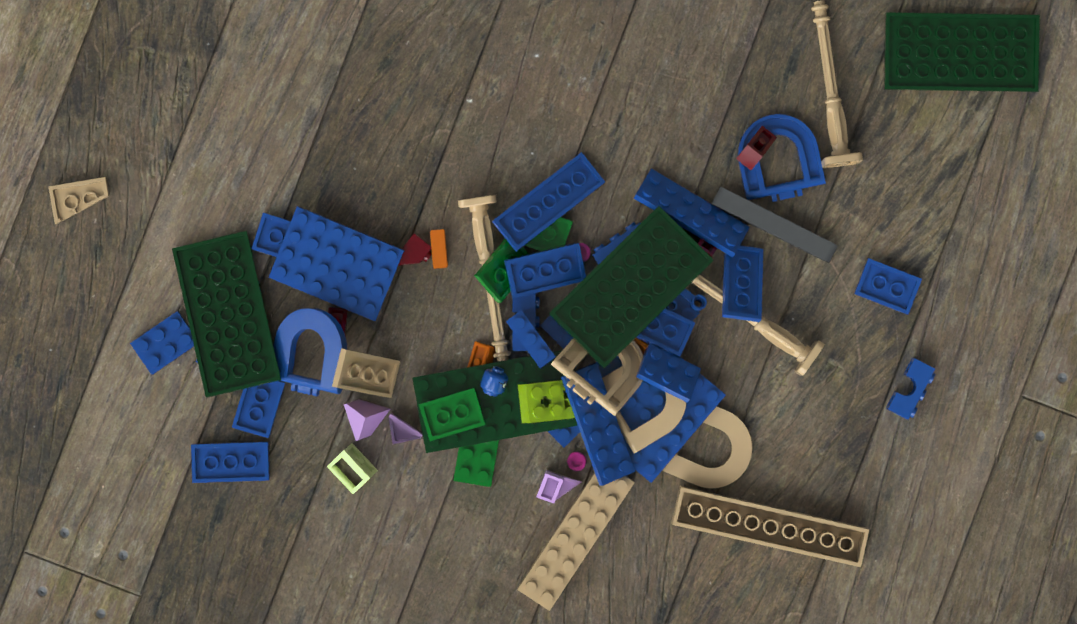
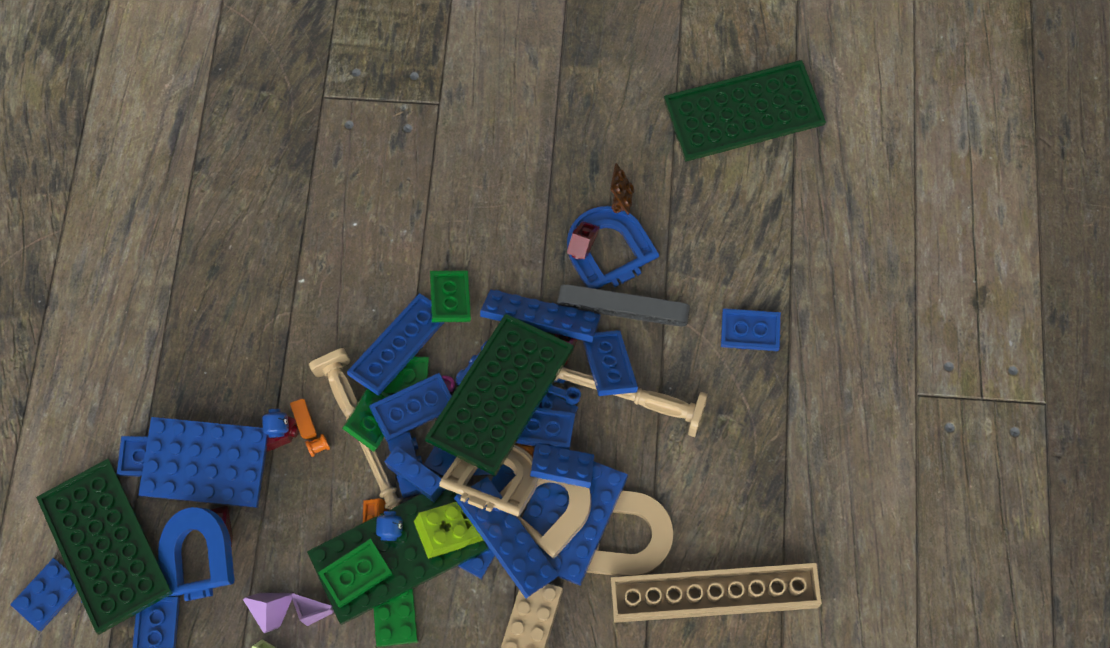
camera: 15 degrees left, 20 degrees down
tan plate [332,348,400,398] -> none
lavender slope [536,469,581,503] -> none
dark pink tile [567,451,586,471] -> none
tan piece [811,0,863,169] -> none
blue arch [885,358,936,420] -> none
none -> blue head [262,409,289,438]
none -> orange bush [305,434,330,457]
none -> green plate [430,271,471,322]
none -> reddish brown hinge [610,163,634,215]

